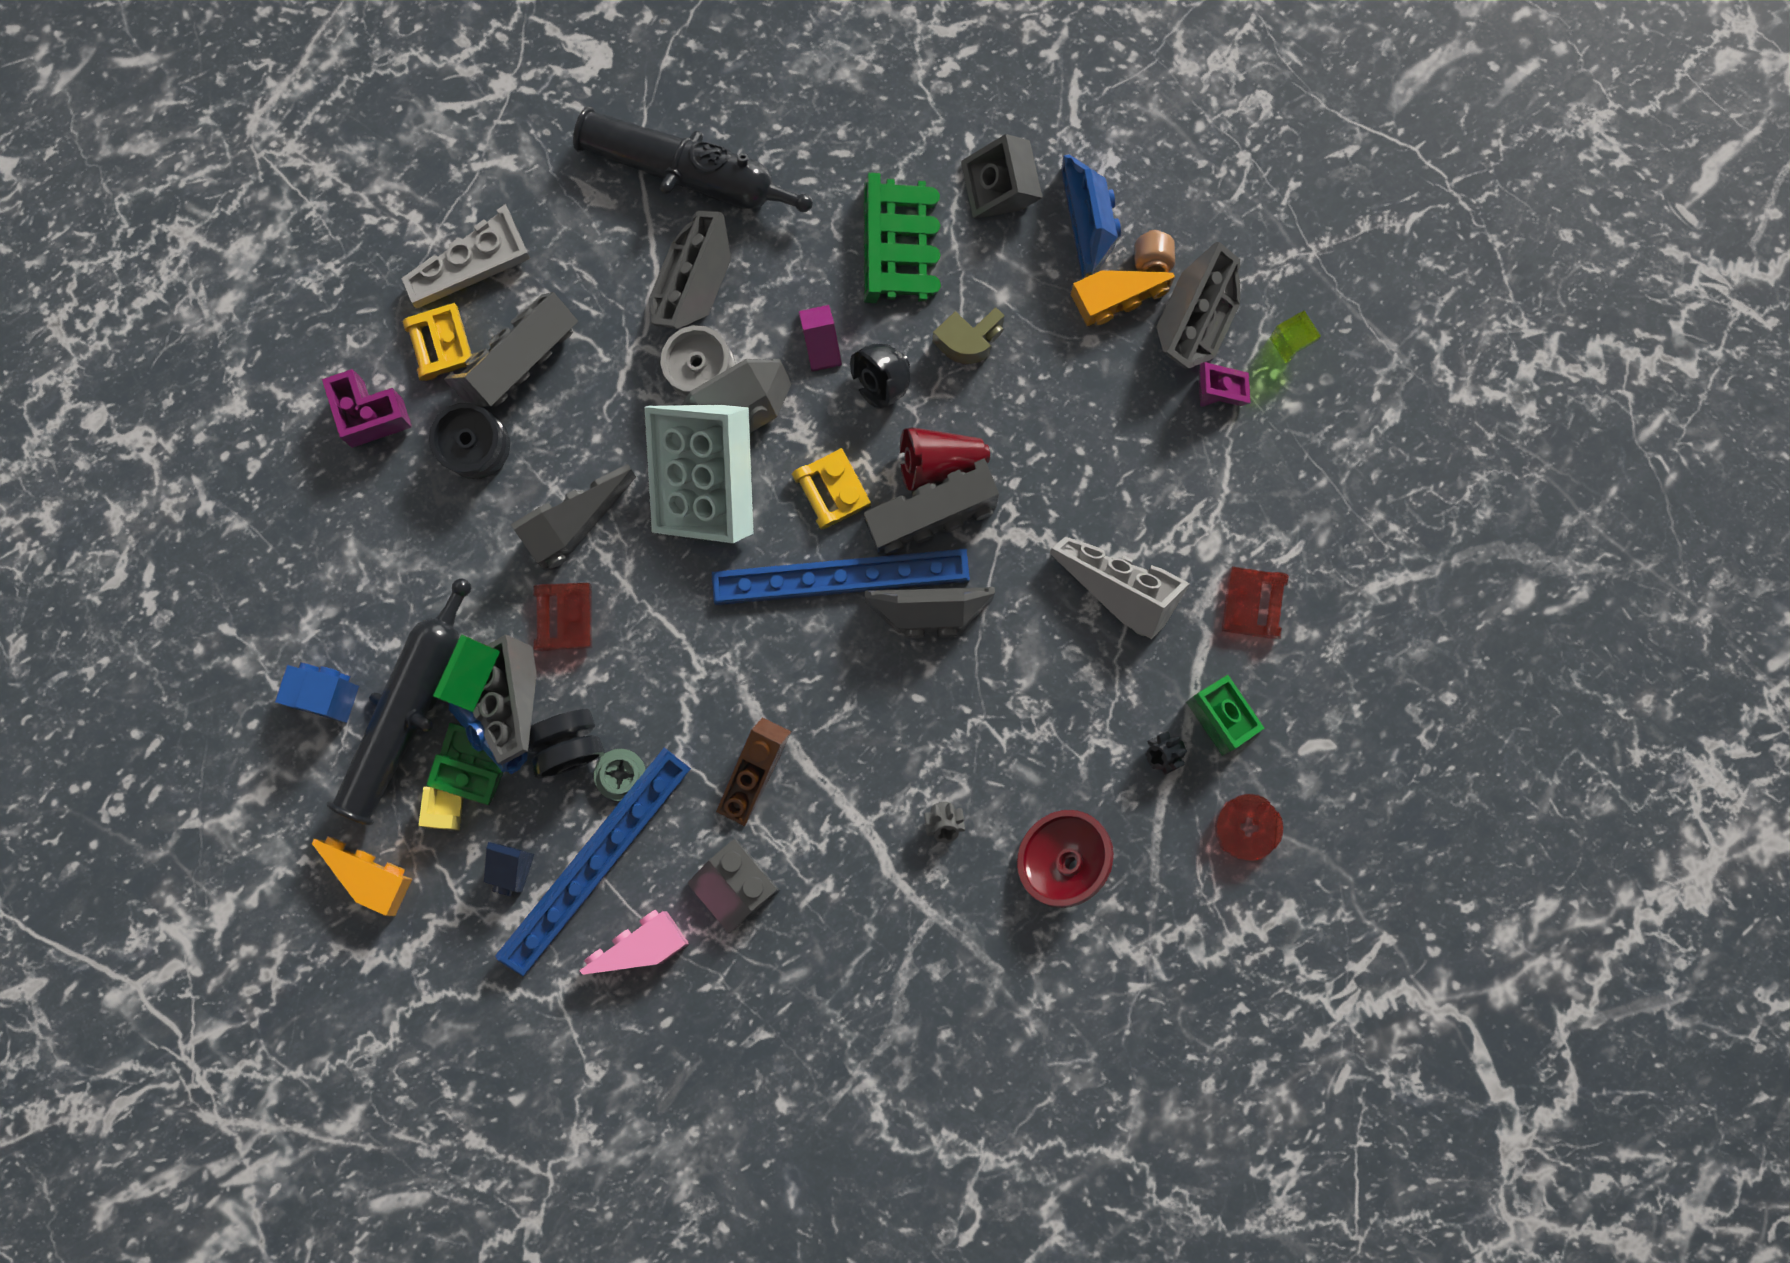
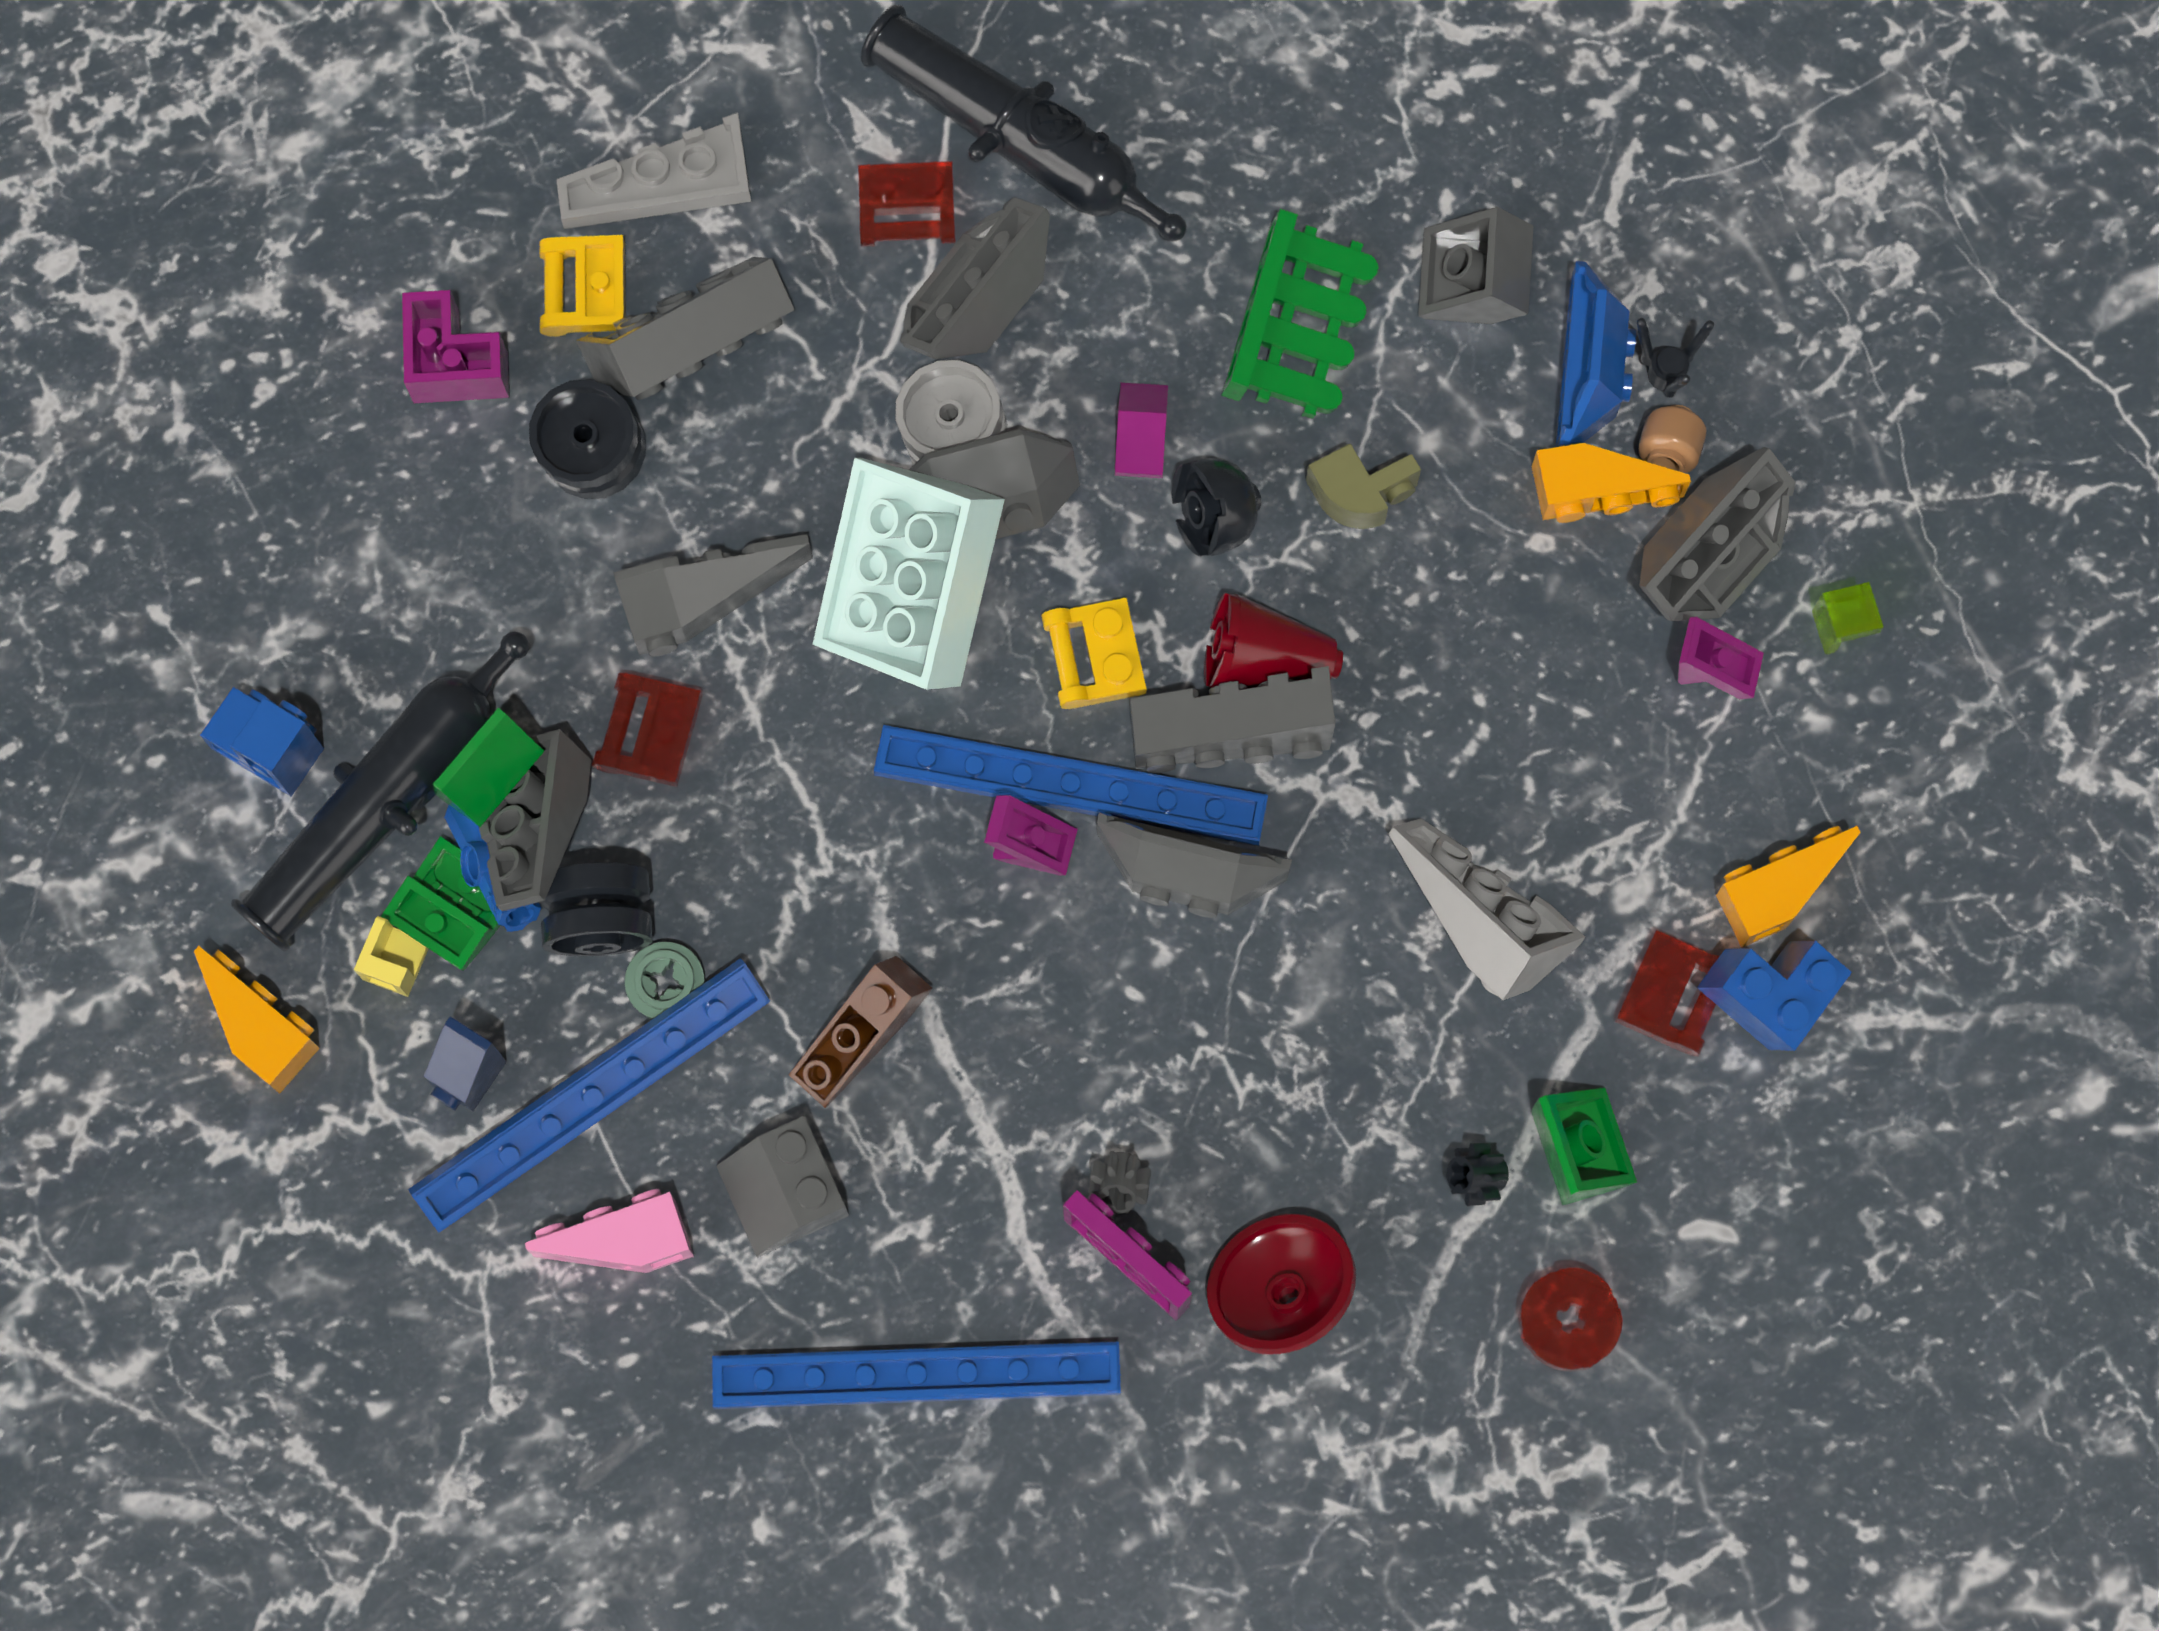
camera: 15 degrees right, 5 degrees down
none -> blue tile [712,1342,1121,1409]
none -> clear red plate [858,161,956,247]
none -> magenta slope [984,795,1078,875]
none -> magenta plate [1063,1190,1192,1321]
none -> black plant [1637,318,1714,398]
none -> blue brick [1697,941,1852,1051]
none -> light orange slope [1716,826,1861,948]

